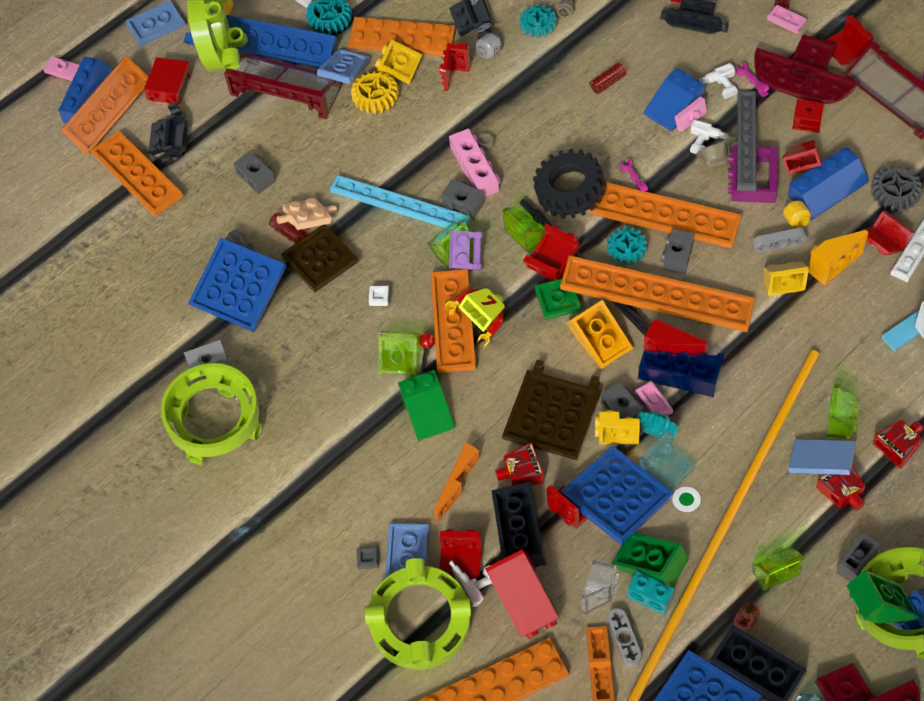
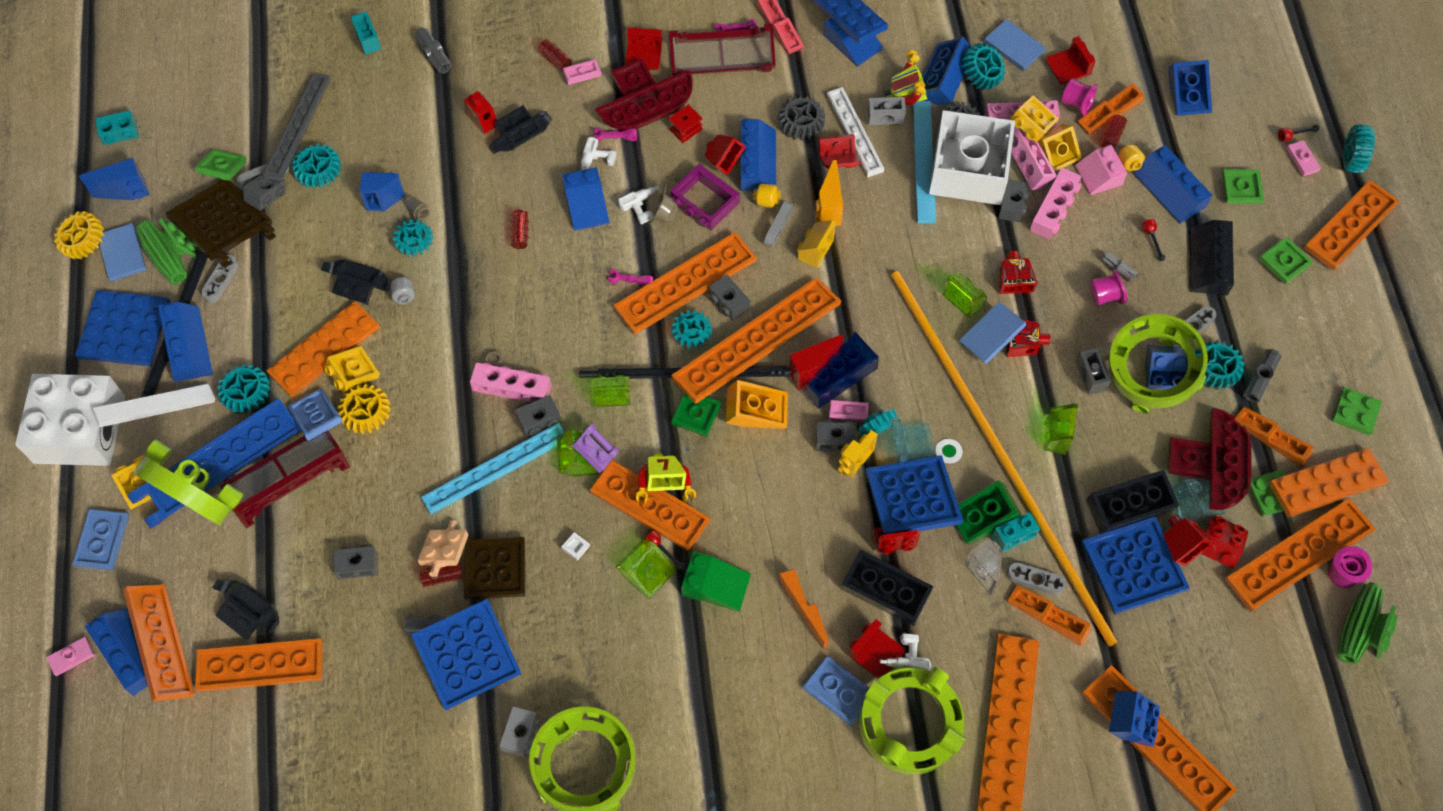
camera: 60 degrees left, 5 degrees up
red panel [144,57,192,105] -> none
dark grey tile [357,546,378,570] -> none
red bracket [439,43,471,91] -> none
slope [485,549,560,639] -> none
red torso [494,442,544,486] -> none
dark brown plate [502,360,601,461] -> none
red panel [523,224,581,281] -> none
black tyre [533,149,606,219] -> none
bright pink plate [675,97,707,132] -> none
clear red axle [734,603,760,630] -> none
dark grey tile [737,91,756,191] -> none
green slope [846,570,920,624] -> none

